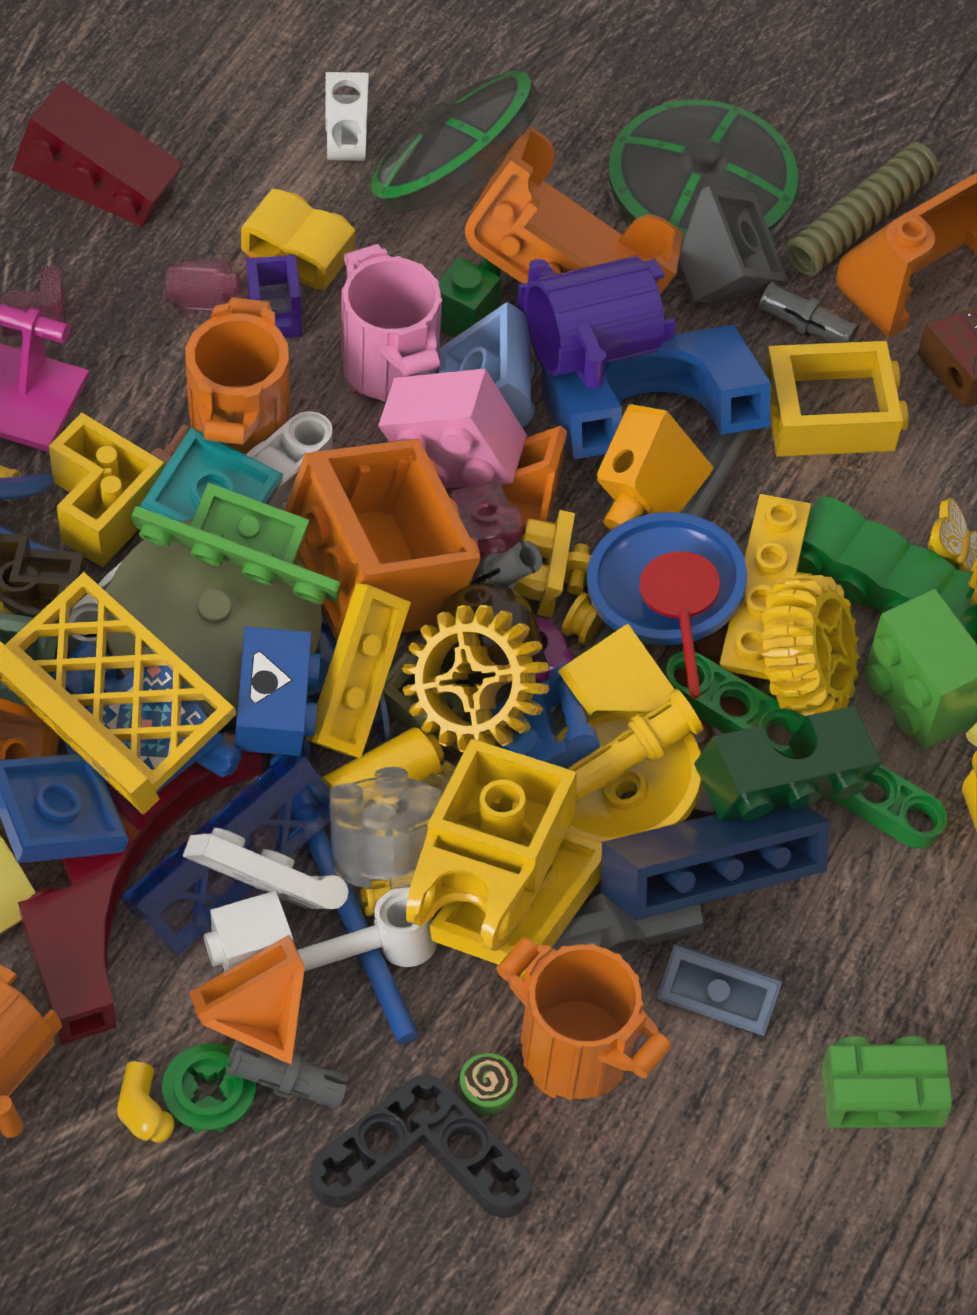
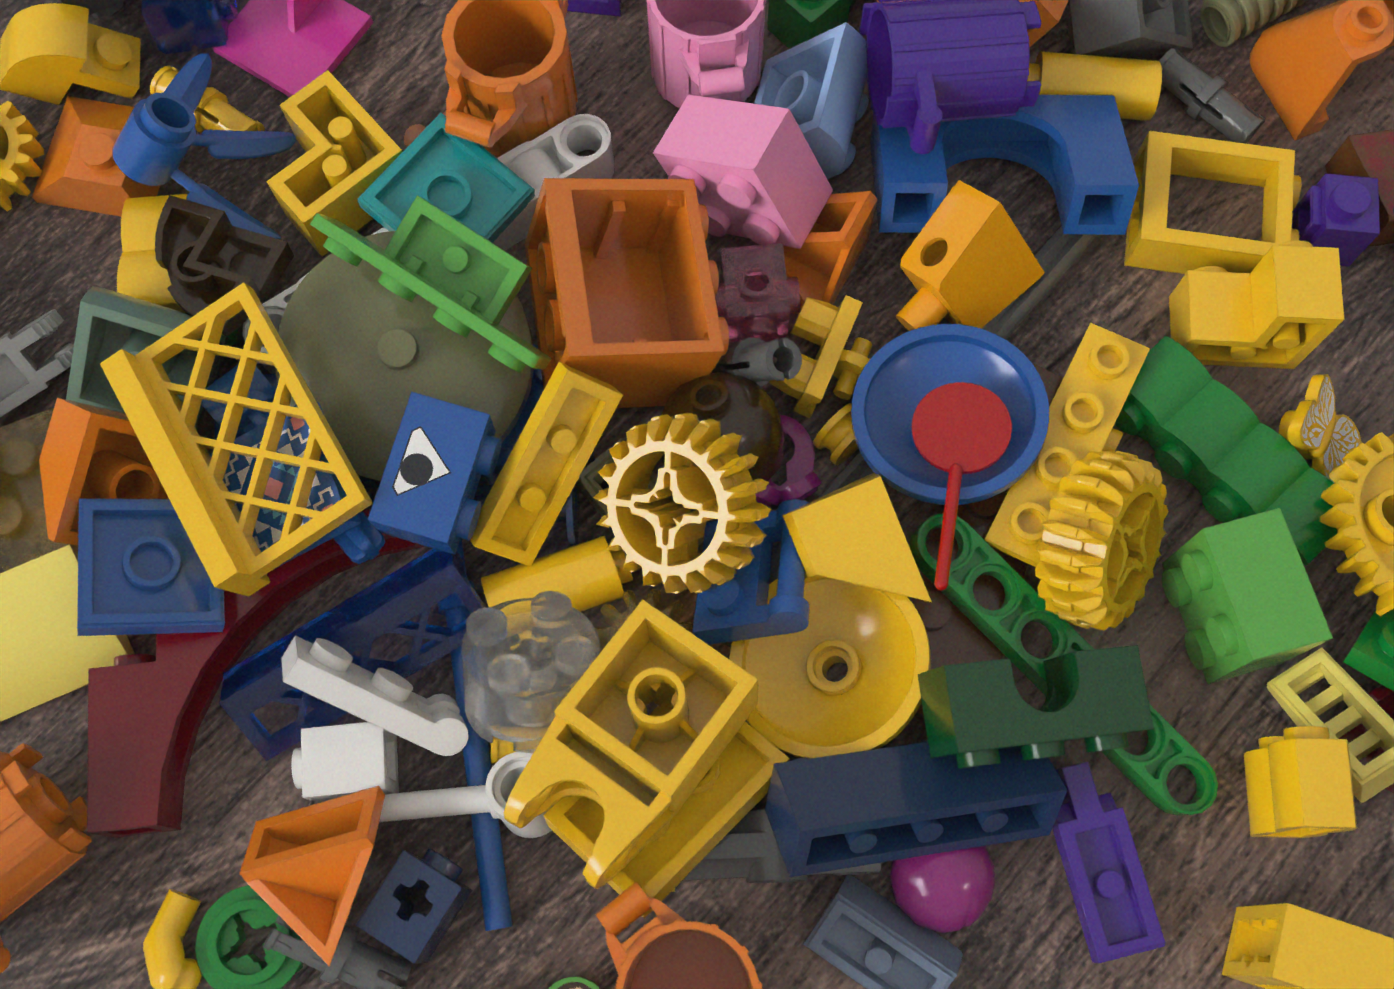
camera: 20 degrees right, 15 degrees up
yellow pin [568,689,704,803] -> none
none -> dark blue brick [356,848,472,964]
none -> magenta hair [890,846,995,933]
none -> yellow brick [1027,51,1162,121]
none -> dark purple hinge [1052,762,1165,964]
none -> yellow brick [1169,240,1344,369]
none -> dark purple window [1292,173,1380,267]

